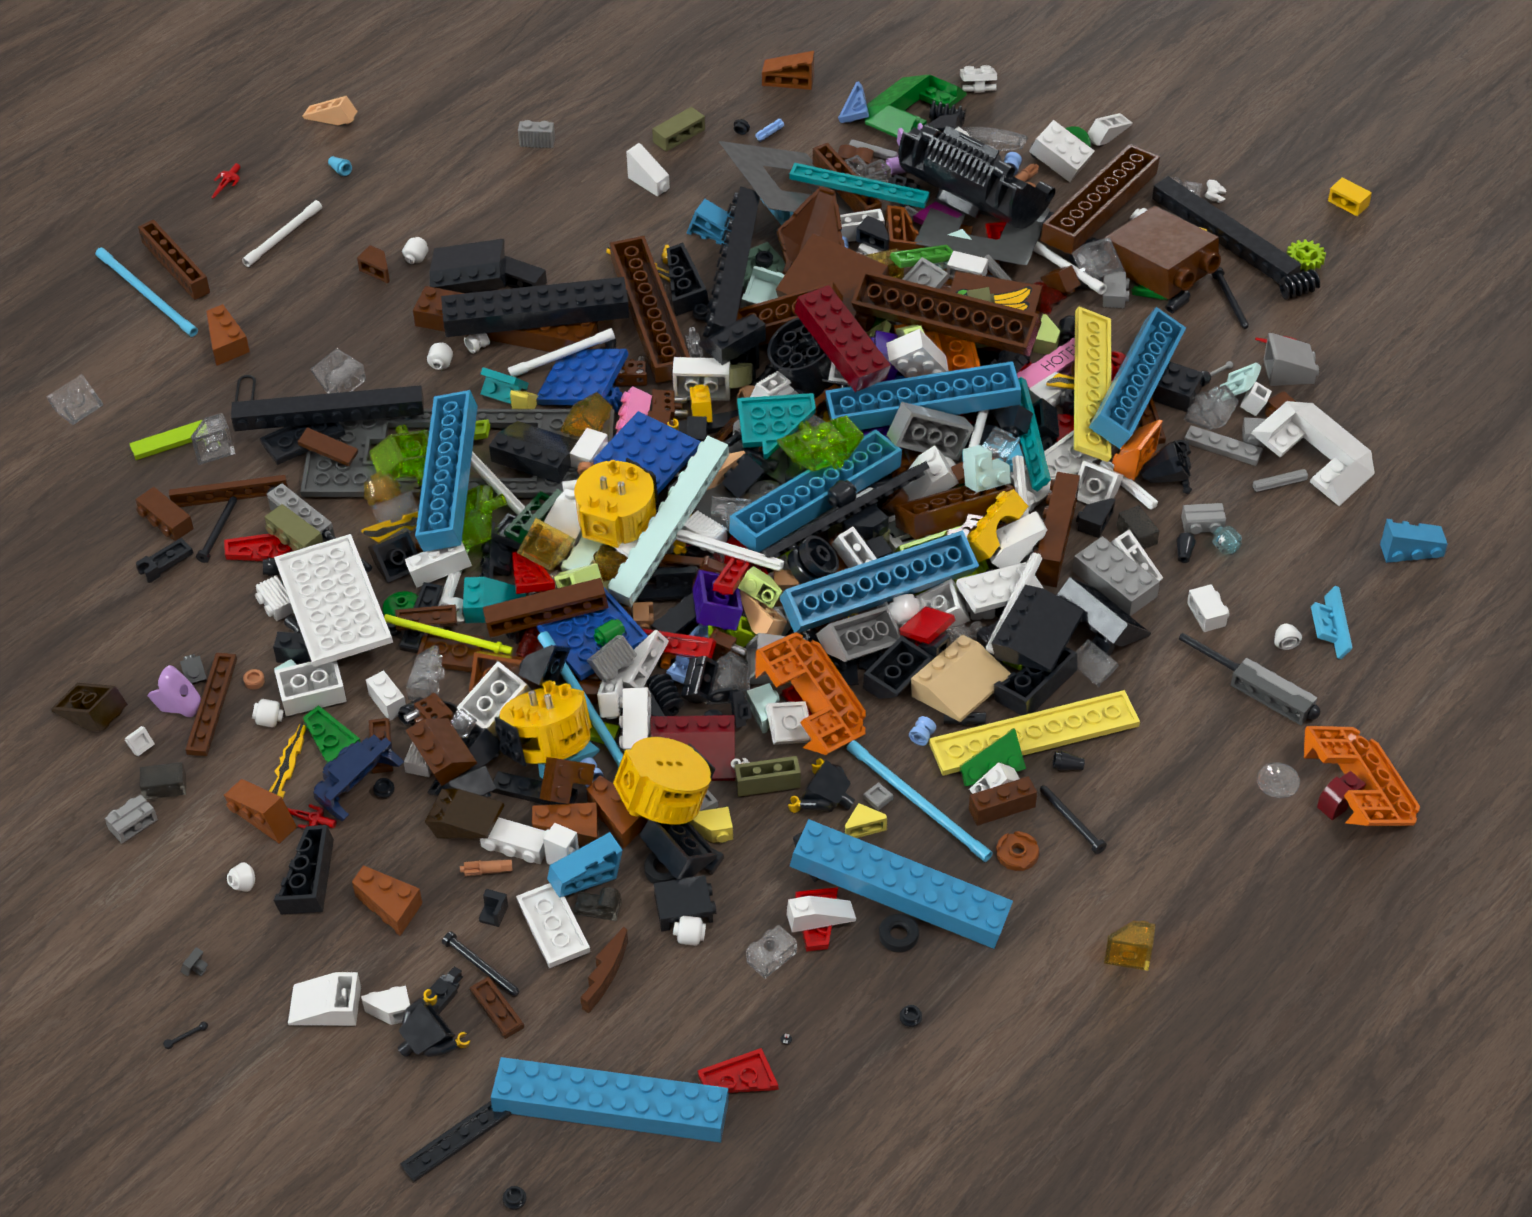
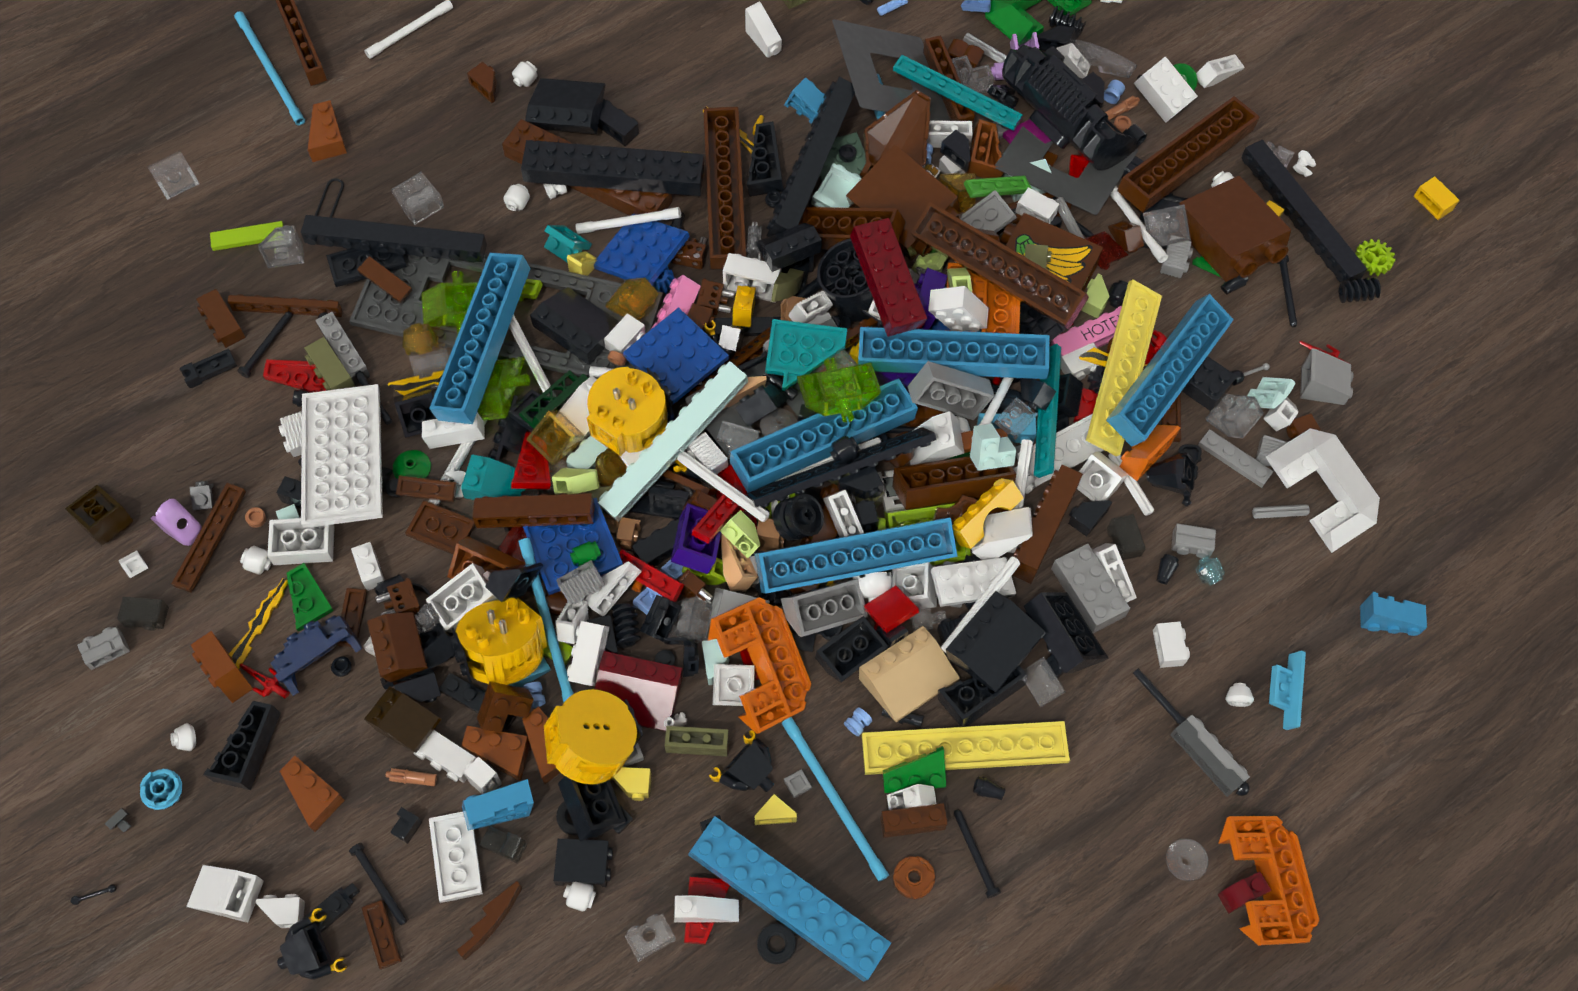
camera: 10 degrees right, 15 degrees up
neon yellow bar [384,614,513,655] -> none
black tile [399,582,443,653] -> none
clear slope [406,645,444,701] -> none
none -> medium azure cone [140,769,182,810]

